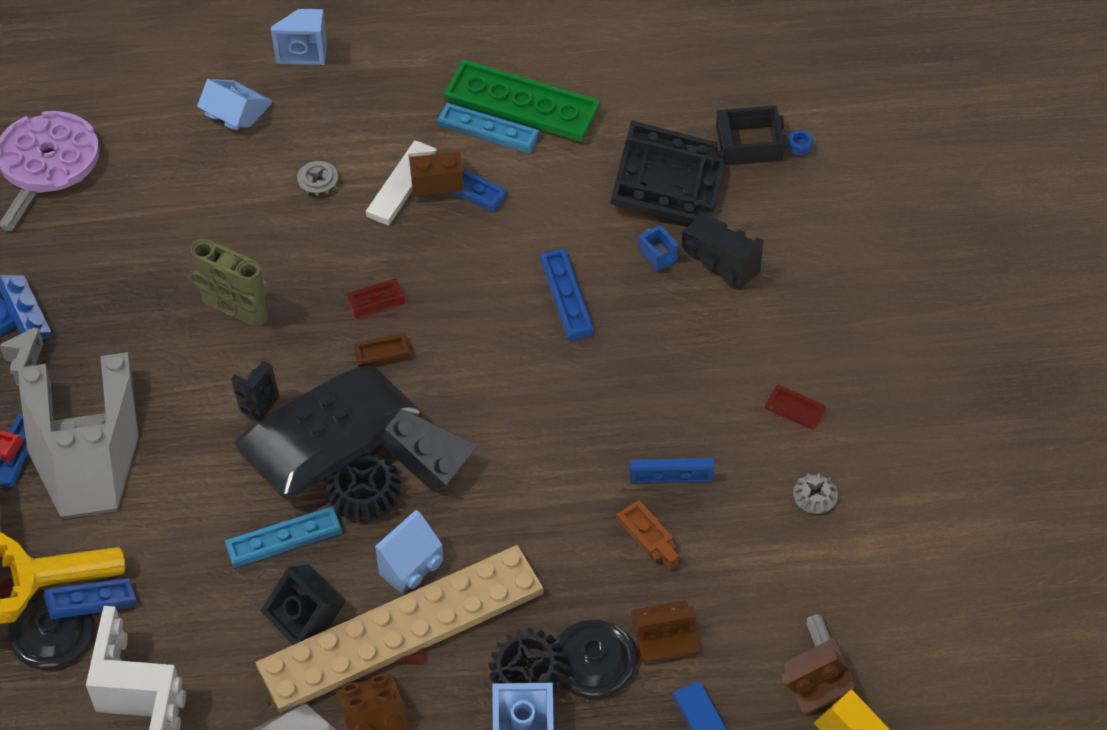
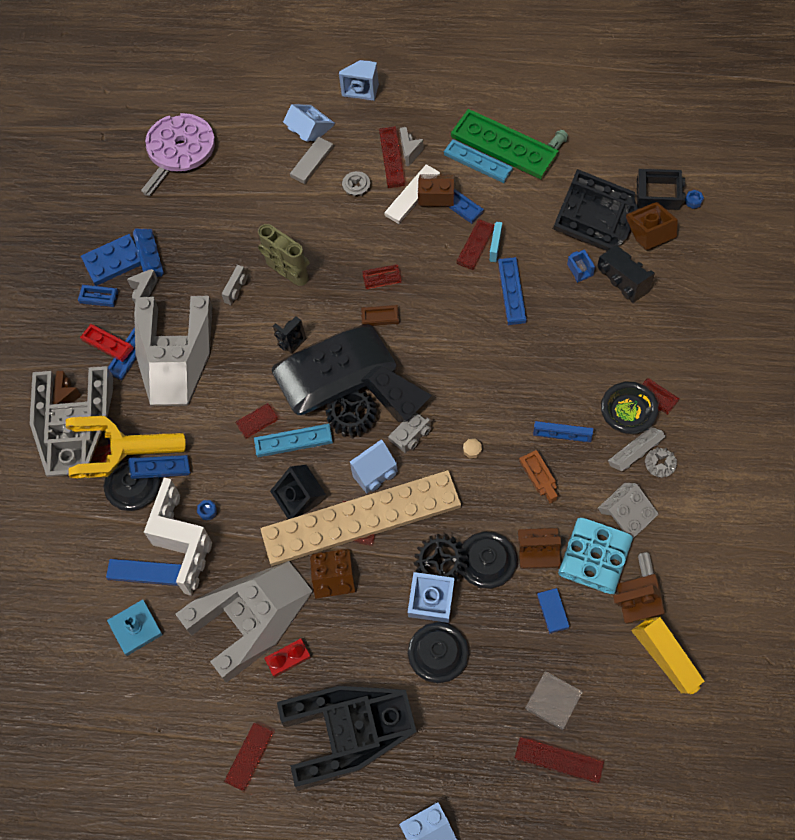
camera: 15 degrees right, 10 degrees up
none -> blue tile [197,500,217,520]
none -> light grey plate [222,265,247,305]
none -> clear red tile [235,403,278,439]
none -> light grey tile [290,137,333,184]
none -> clear red tile [379,126,405,188]
none -> light grey bracket [388,412,431,454]
none -> light grey slope [400,127,424,166]
none -> clear red tile [457,219,495,270]
none -> tan tile [463,439,482,459]
none -> medium azure tile [489,222,502,262]
none -> sand green pin [548,130,568,149]
none -> medium azure connector [558,518,633,594]
none -> light grey bracket [598,483,658,538]
none -> black piece [601,381,658,434]
none -> light grey plate [608,427,665,471]
none -> reddish brown slope [626,202,678,250]

